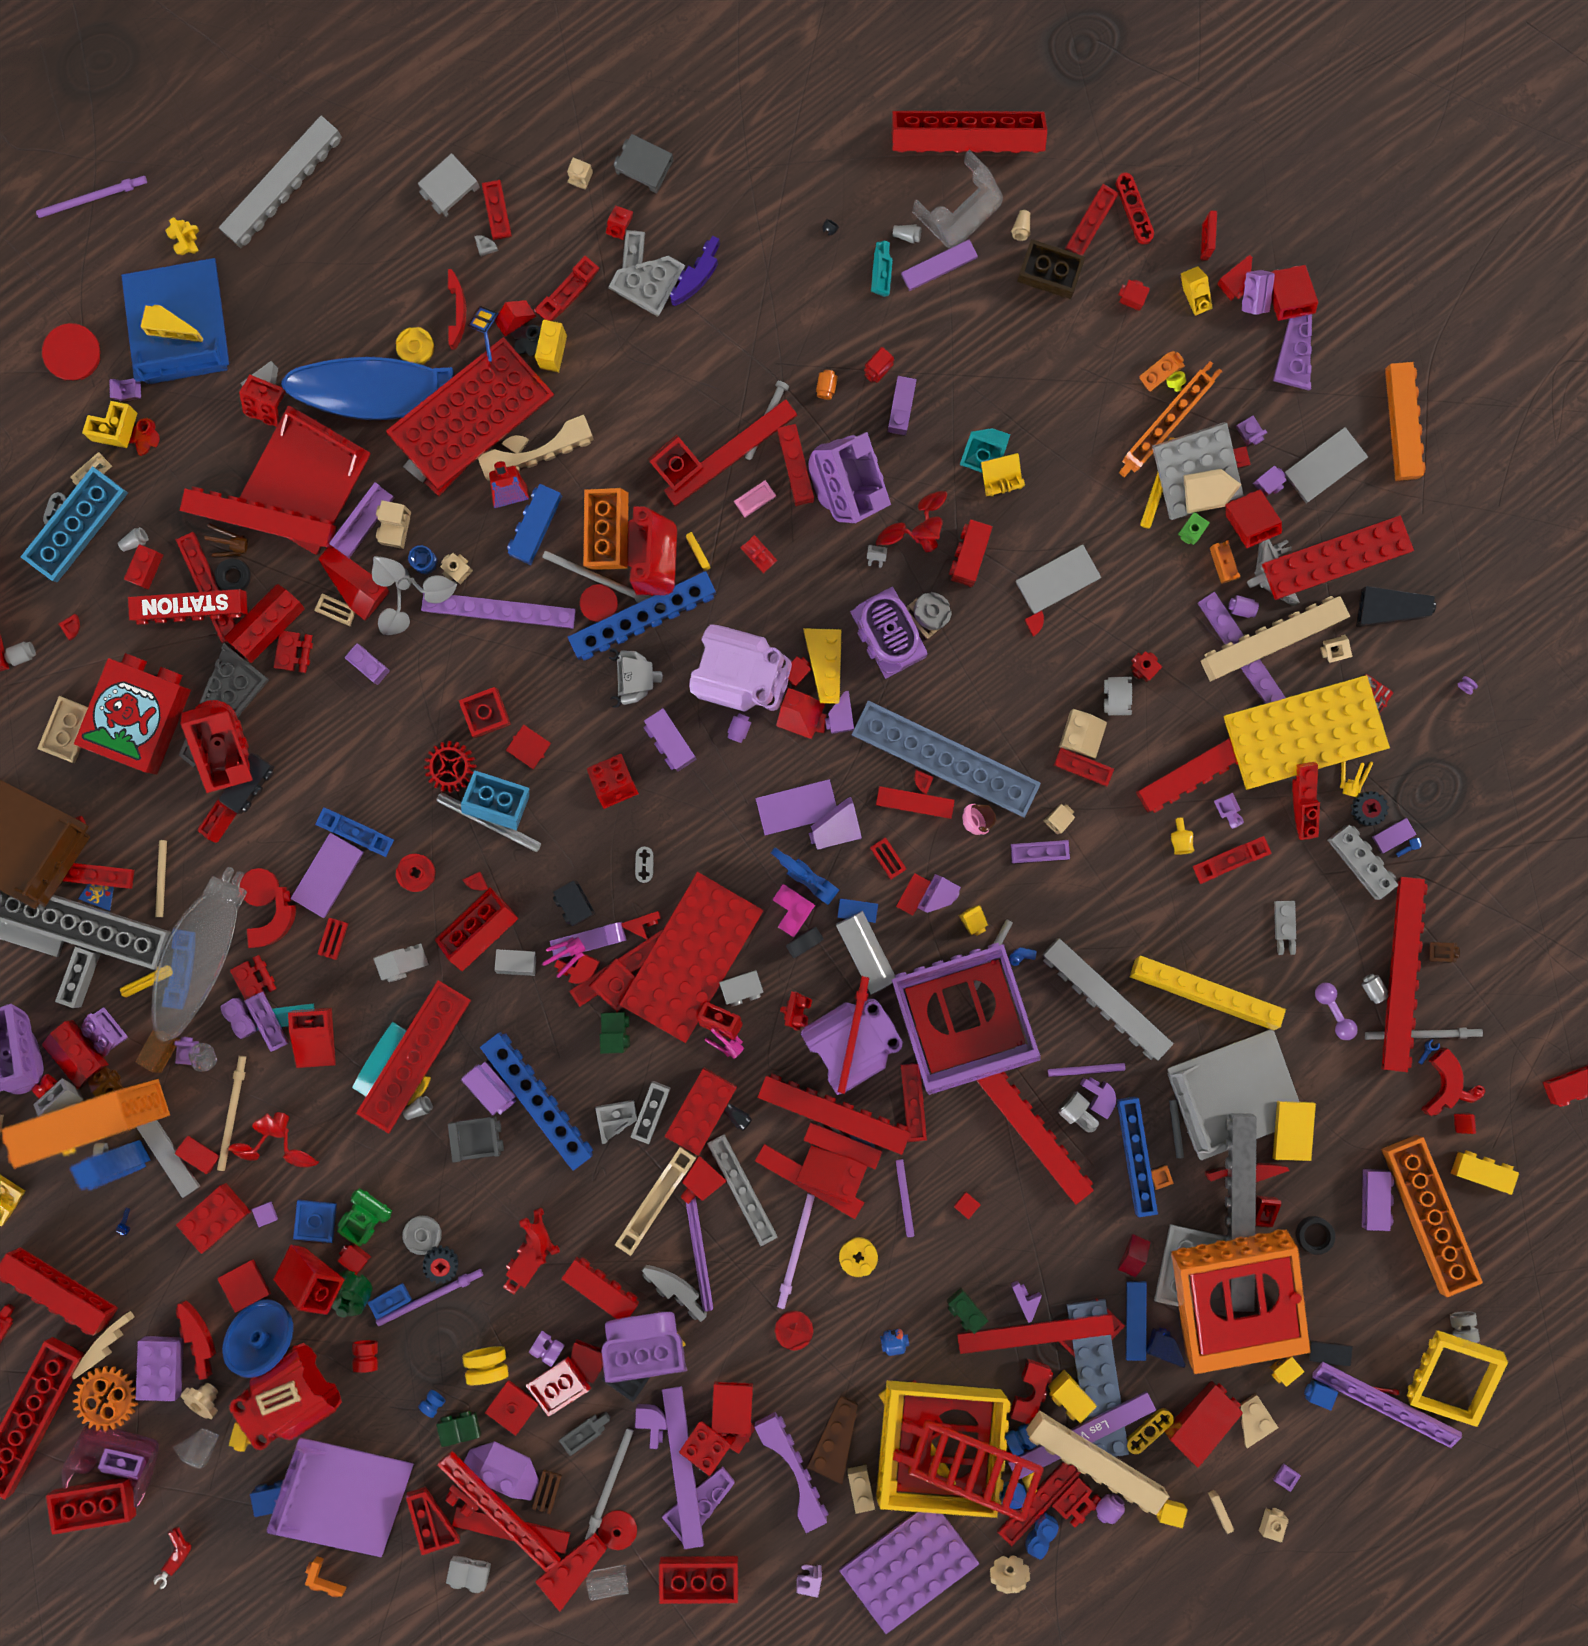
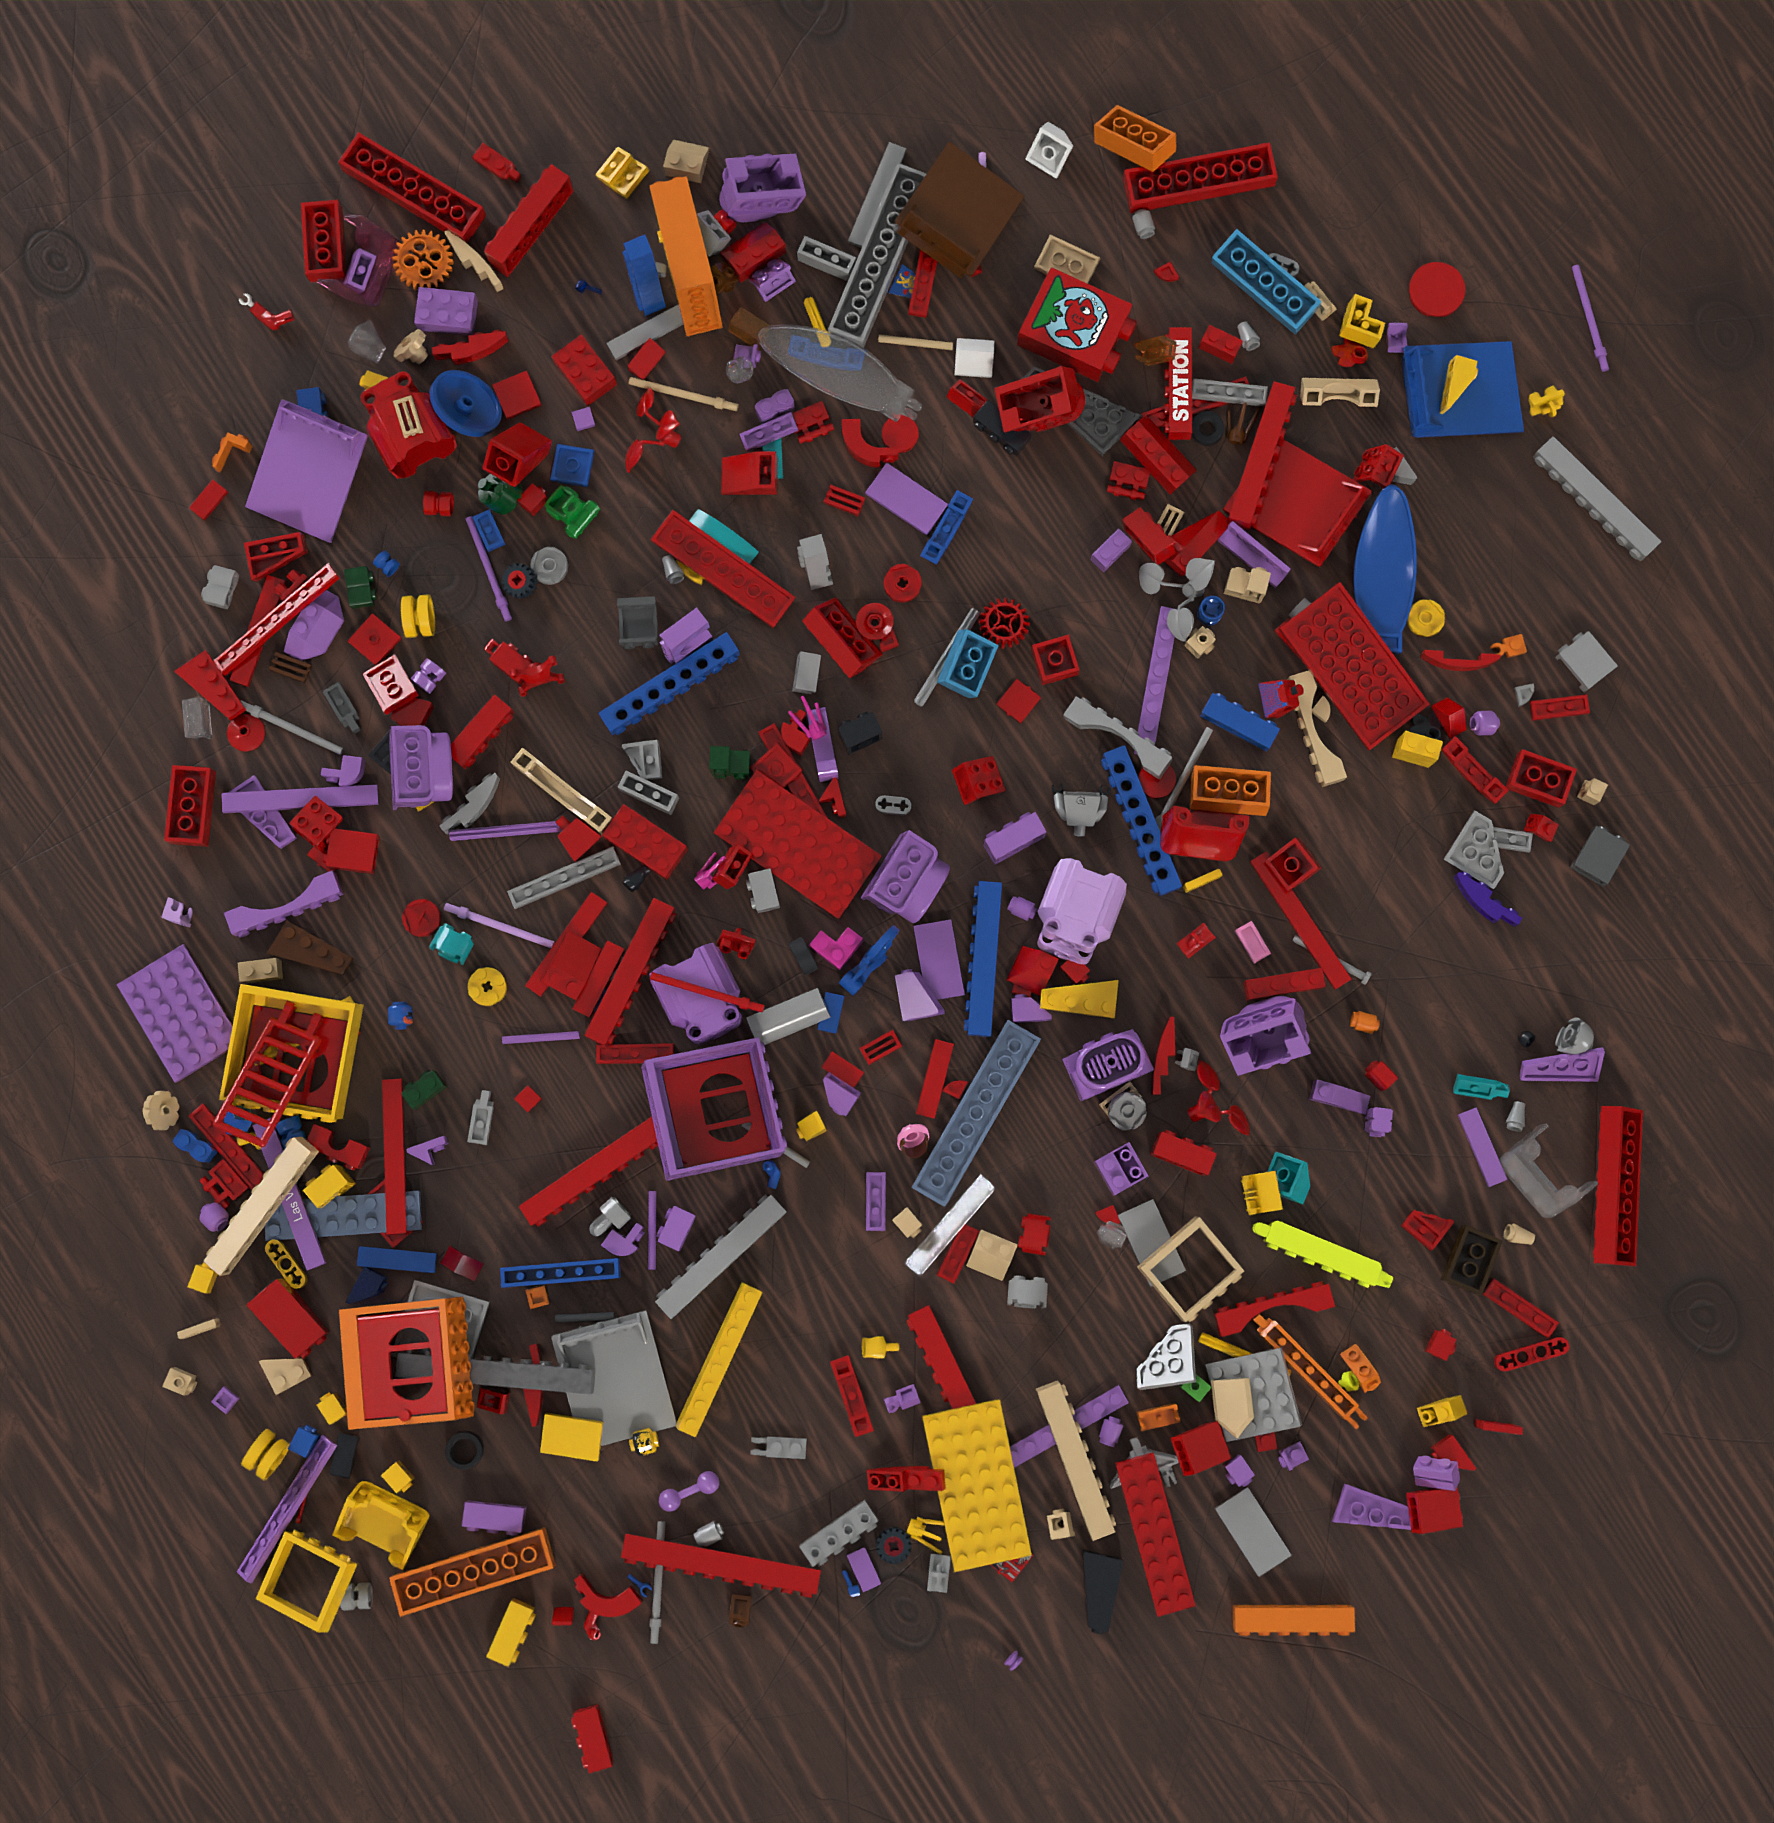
camera: 95 degrees right, 5 degrees down
piece [467,306,498,362] -> none
red brick [1130,651,1162,683] -> none
none -> red tile [189,479,229,521]
none -> yellow wheel [241,1429,290,1481]
none -> yellow windscreen [332,1481,430,1570]
none -> yellow brick [381,1460,415,1493]
none -> teal brick [429,923,474,965]
none -> light grey hinge [467,1090,494,1145]
none -> yellow head [629,1428,659,1456]
none -> medium lavender brick [656,1206,696,1251]
none -> red dish [856,603,894,640]
none -> medium lavender brick [860,830,950,923]
none -> clear tile [905,1175,996,1276]
none -> light grey hips [927,1554,950,1593]
none -> white slope [955,338,994,378]
none -> blue brick [964,881,1002,1037]
none -> red brick [1018,1213,1051,1256]
none -> light grey arch [1063,697,1172,780]
none -> medium lavender slope [1094,1142,1148,1196]
none -> clear head [1097,1221,1127,1250]
none -> red brick [1122,507,1175,565]
none -> clear orange hinge [1135,335,1177,366]
none -> plate [1136,1323,1196,1390]
none -> tan window [1137,1216,1244,1322]
none -> red slope [1151,1017,1175,1095]
none -> light grey tile [1192,378,1268,407]
none -> red arch [1213,1281,1335,1337]
none -> neon yellow hinge [1252,1221,1393,1288]
none -> tan arch [1300,378,1380,407]
none -> medium lavender brick [1364,1107,1393,1137]
none -> red wing [1400,1210,1455,1251]
none -> medium lavender head [1470,711,1500,736]
none -> orange plate [1490,634,1527,658]
none -> red brick [1506,749,1577,808]
none -> medium lavender wing [1519,1047,1605,1082]
none -> light grey cylinder [1555,1018,1594,1054]

